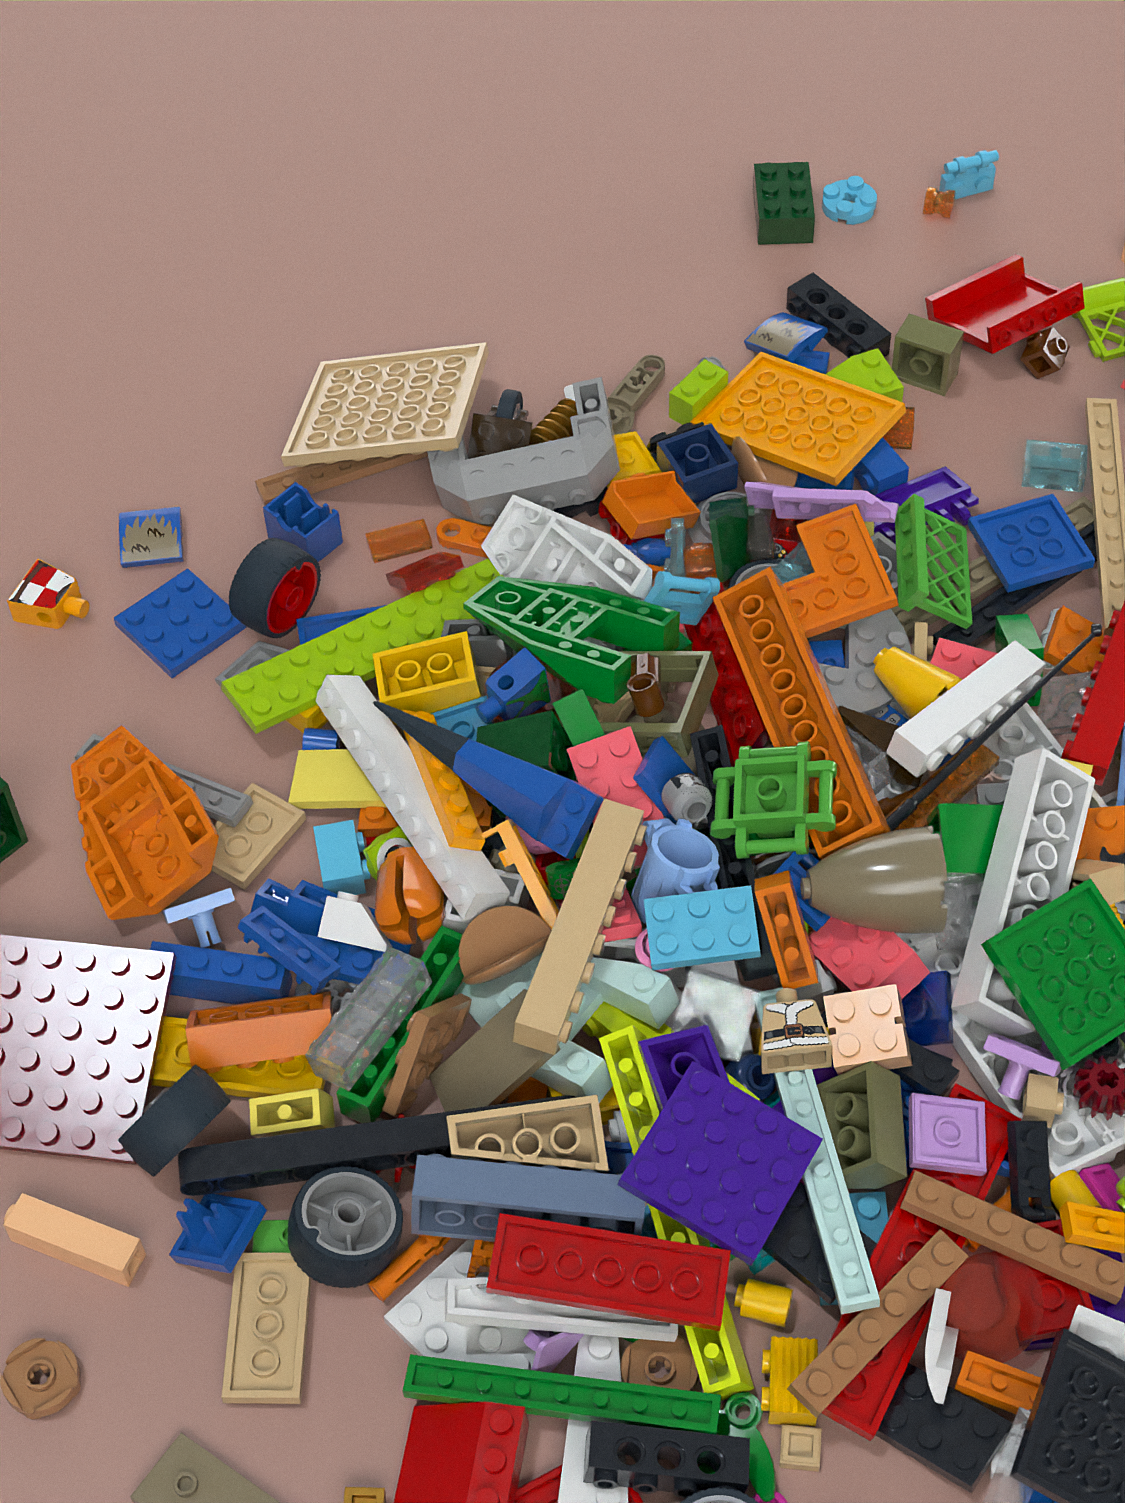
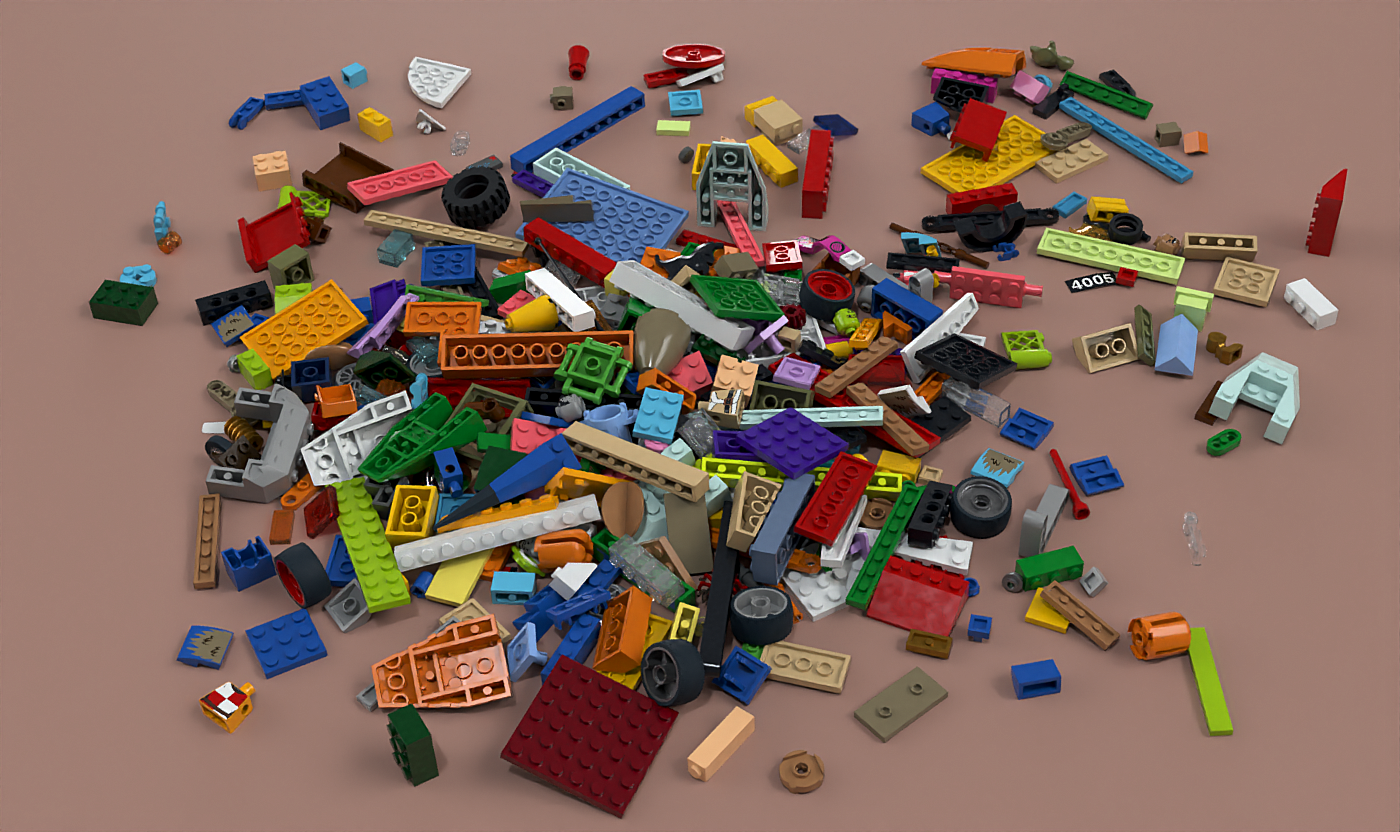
camera: 75 degrees left, 10 degrees down
tan plate [281,342,489,467] -> none
none -> dark green plate [690,334,746,366]

